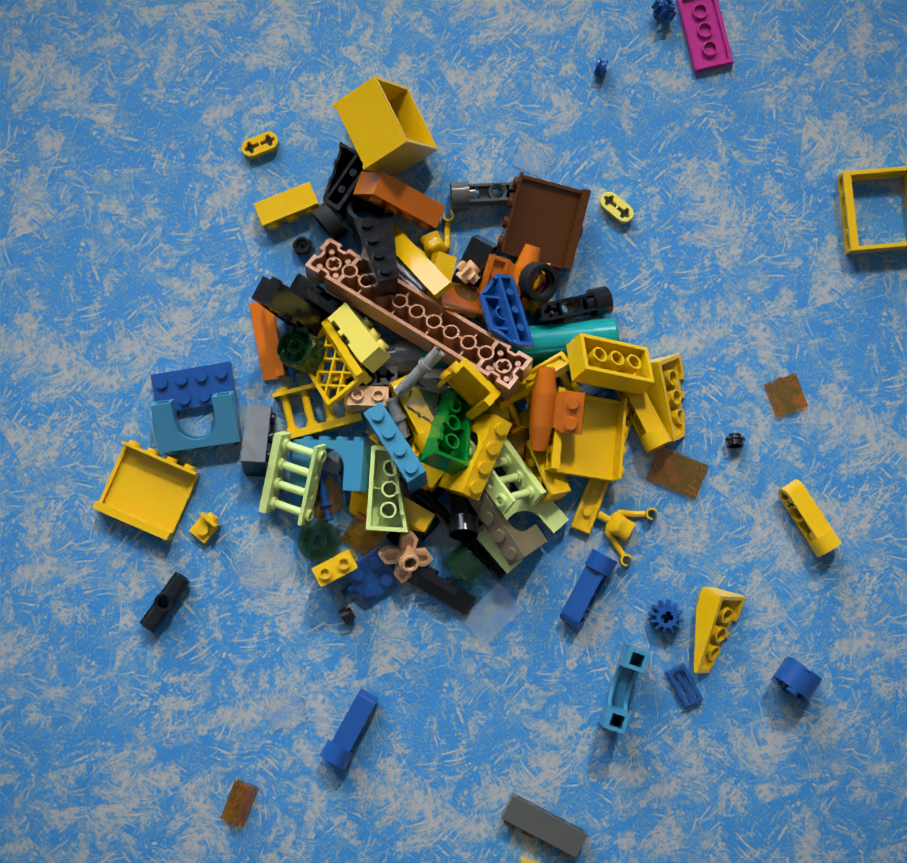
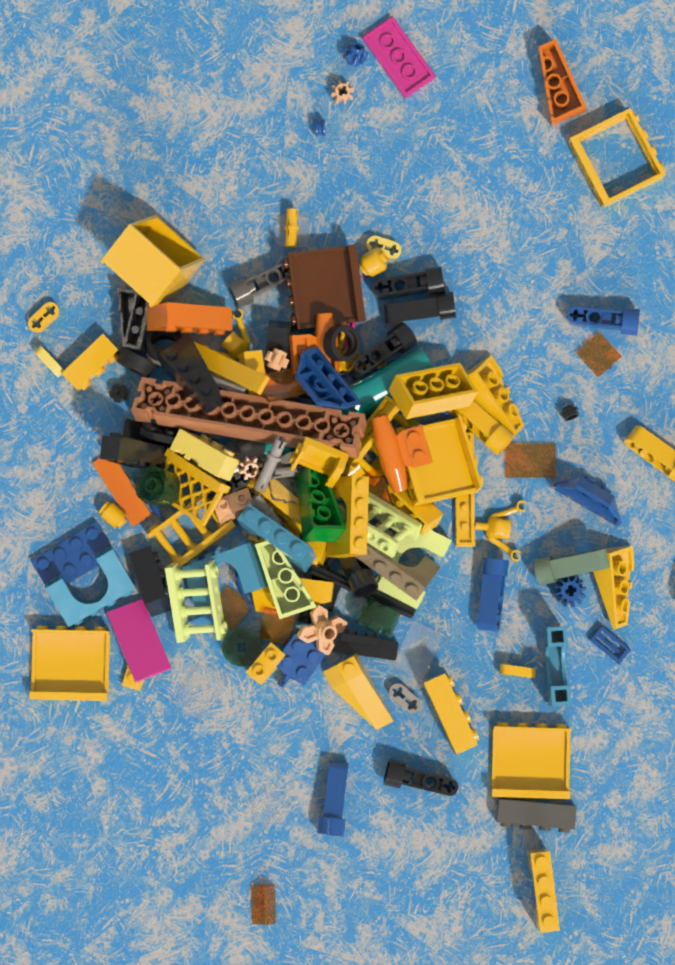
camera: 25 degrees left, 0 degrees up
black piece [140,572,191,633] -> none
blue piece [319,474,334,521] -> none
black plate [338,606,356,625] -> none
none -> light yellow beam [34,345,64,377]
none -> yellow brick [98,501,127,529]
none -> dark pink tile [107,599,171,683]
none -> light nougat gear [238,456,262,480]
none -> yellow pin [284,209,299,249]
none -> yellow wedge [323,653,394,730]
none -> light nougat gear [331,81,354,105]
none -> yellow head [359,249,388,277]
none -> black beam [372,266,445,300]
none -> black beam [383,291,456,324]
none -> black beam [383,758,458,796]
none -> light grey beam [389,684,421,713]
none -> yellow brick [423,673,479,754]
none -> yellow panel [491,722,572,799]
none -> yellow beam [499,664,536,678]
none -> sand green beam [534,548,610,585]
none -> orange wedge [539,39,587,127]
none -> blue wedge [551,476,621,527]
none -> blue beam [566,307,640,336]

